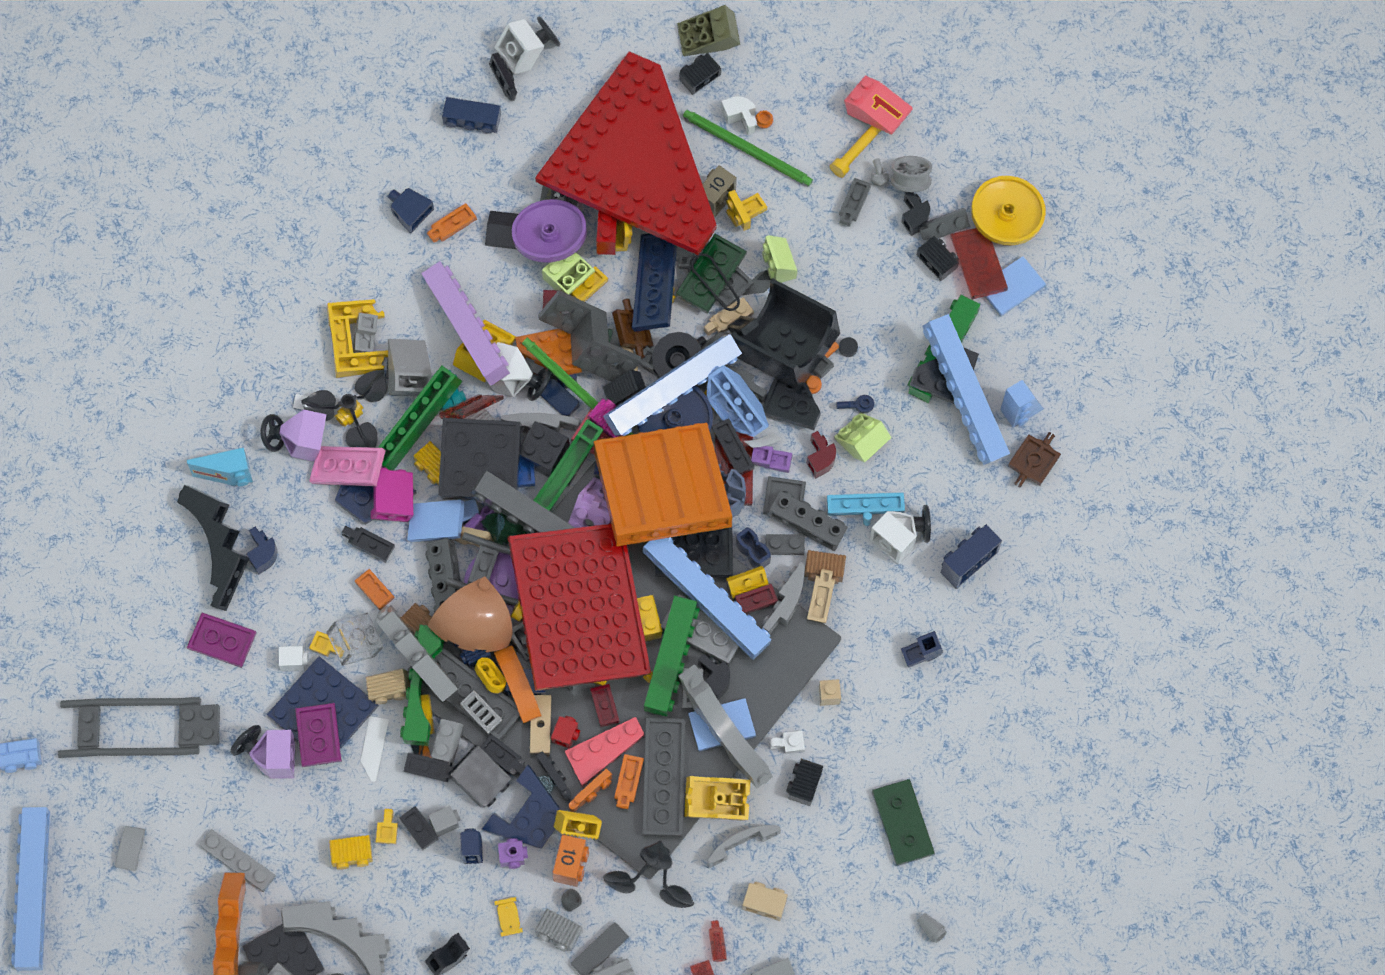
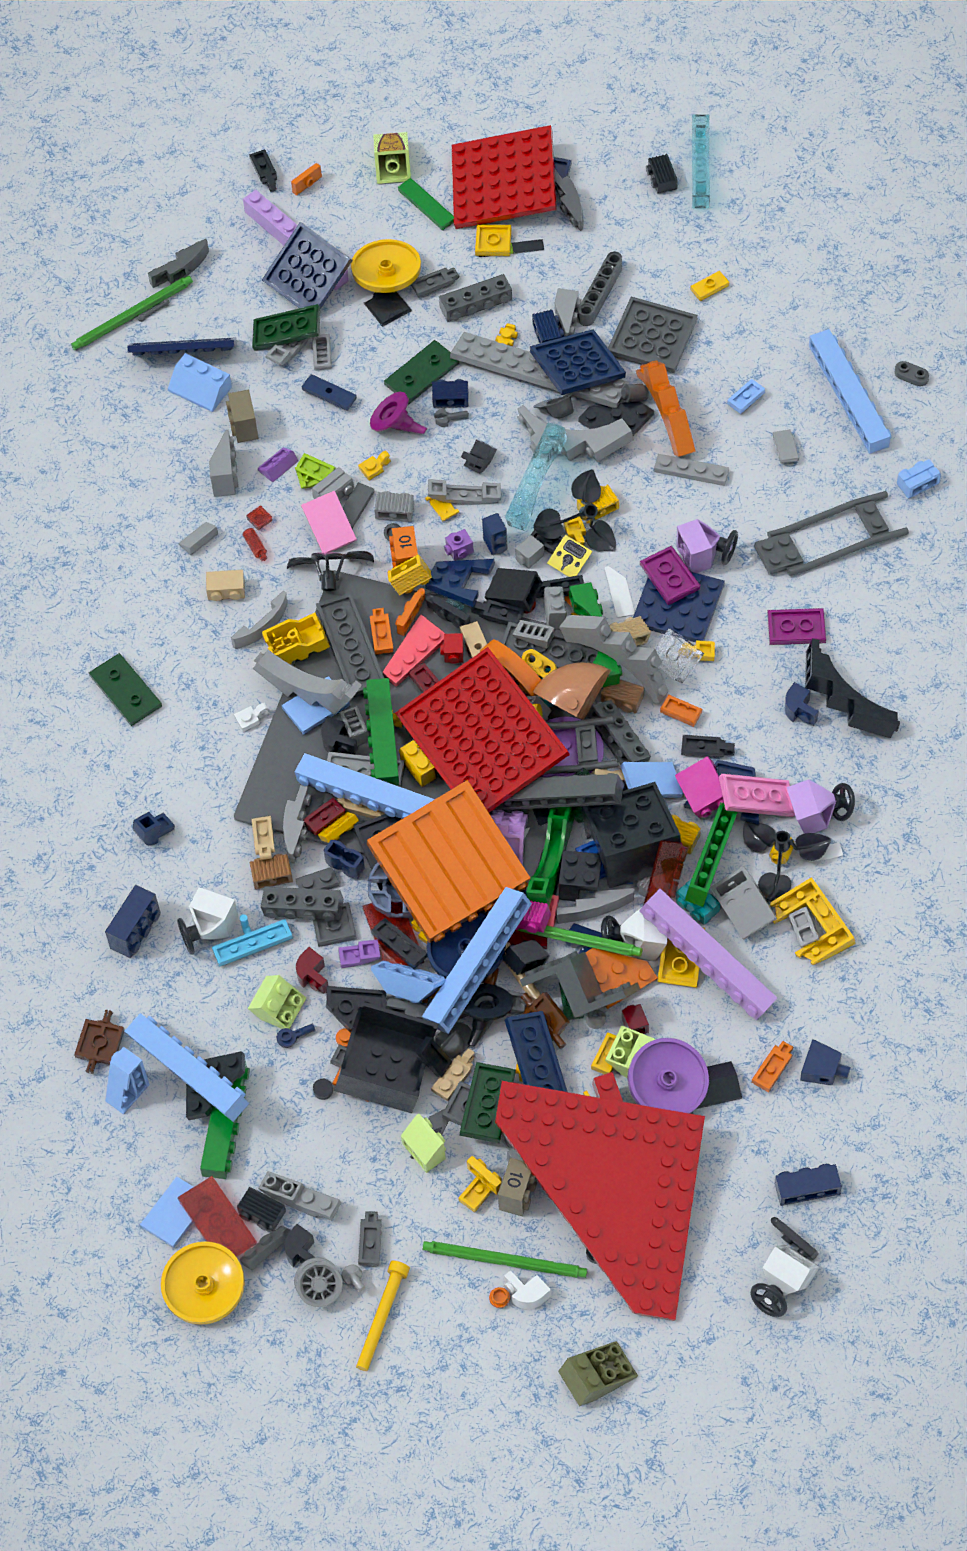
camera: 165 degrees right, 10 degrees down
medium azure slope [187,448,253,486] -> none
white brick [279,646,308,671] -> none
black brick [679,53,721,95] -> none
black piece [691,253,740,311] -> none
white sticker [744,433,781,447] -> none
black brick [786,758,824,806] -> none
tan brick [819,679,841,706] -> none
coral slope [844,75,913,135] -> none
light grey cone [917,913,947,943] -> none
none -> light grey slope [258,1171,341,1220]
none -> bright pink tile [301,490,357,553]
none -> light grey slope [428,479,501,505]
none -> clear light blue arch [505,422,567,531]
none -> black plant [533,469,616,551]
none -> light yellow sticker [547,535,593,577]
none -> light blue plate [727,379,765,414]

